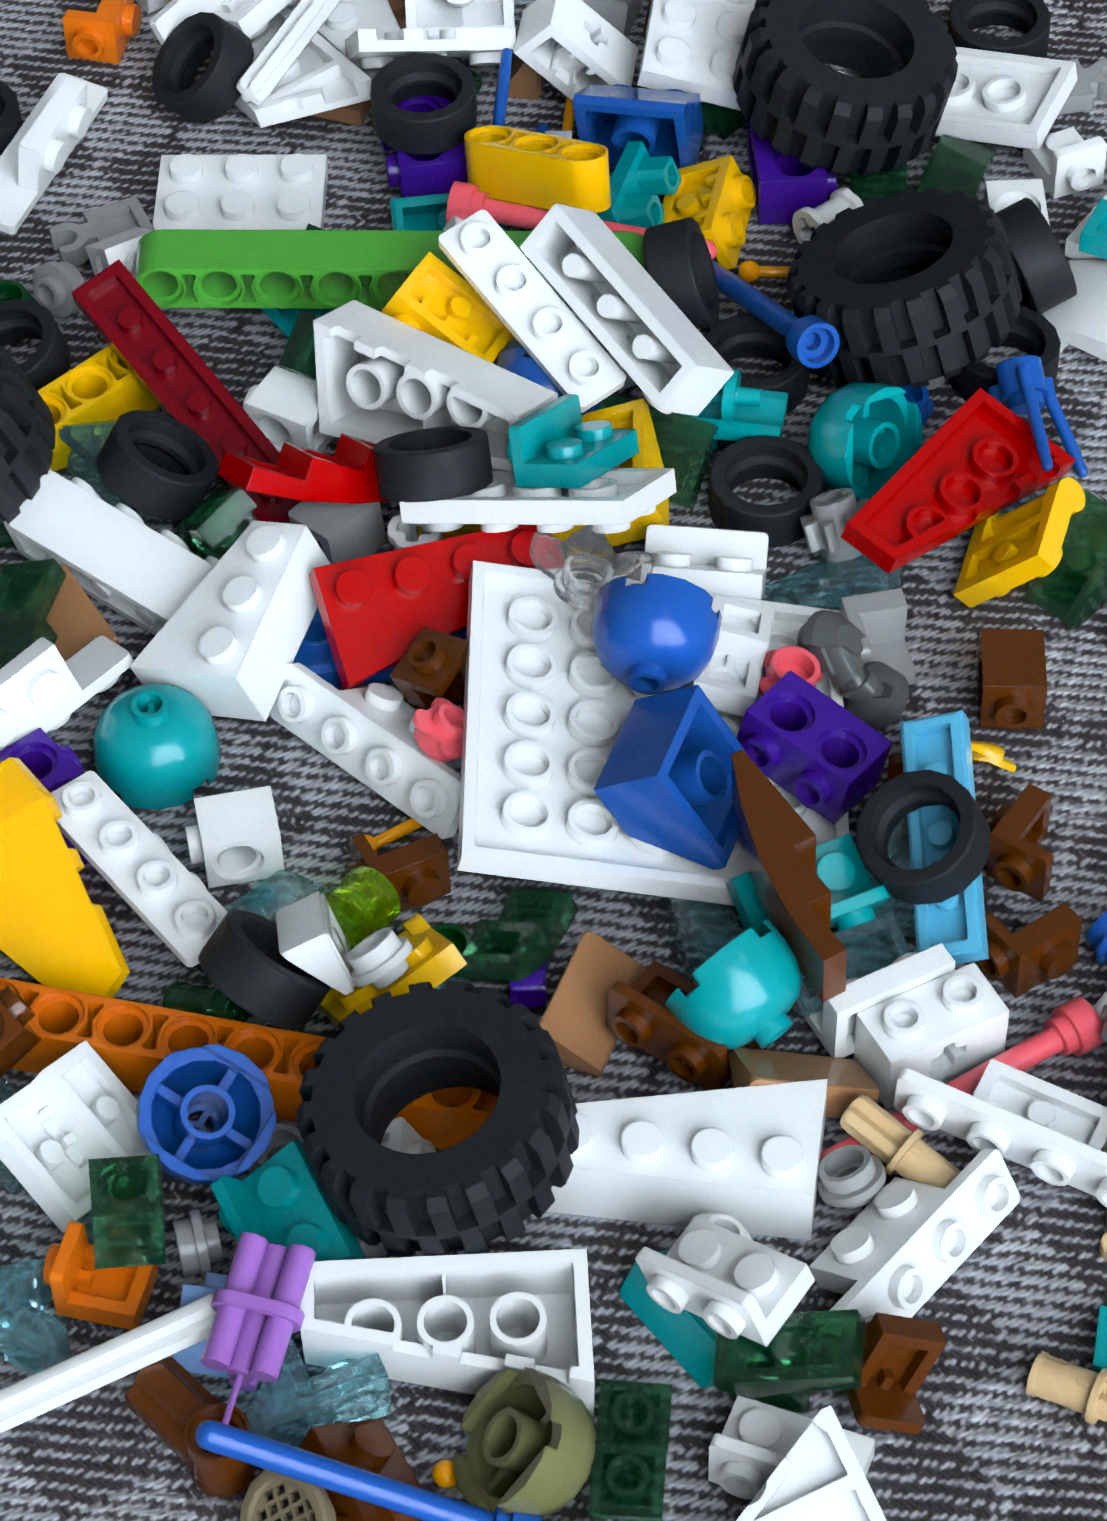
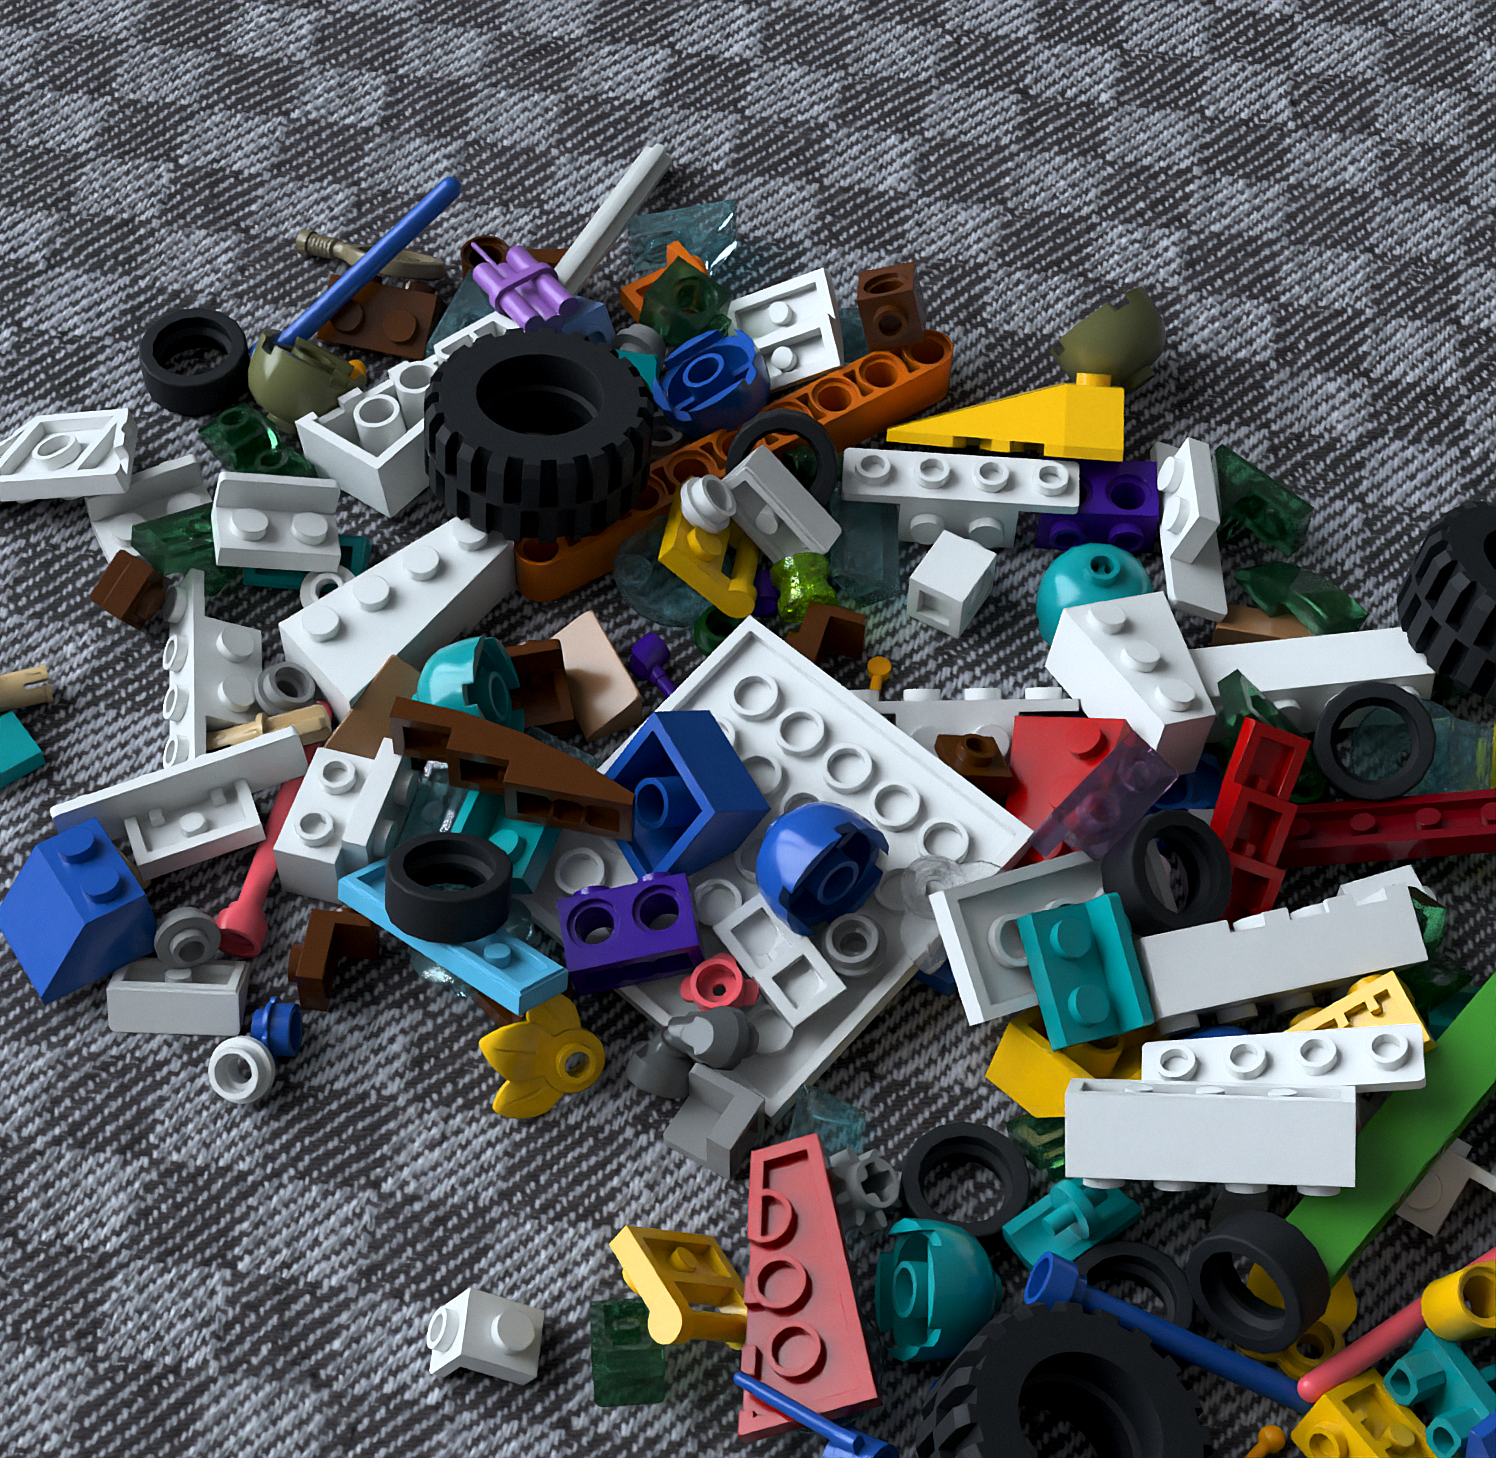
camera: 130 degrees right, 5 degrees up
coral plate [412,698,464,762] -> none
clear green slope [457,889,578,982] -> none
white bracket [638,524,769,600] -> none
reddish brown brick [977,629,1047,729] -> none
reddish brown bracket [986,783,1053,901] -> none
none -> clear purple bracket [1027,730,1179,861]

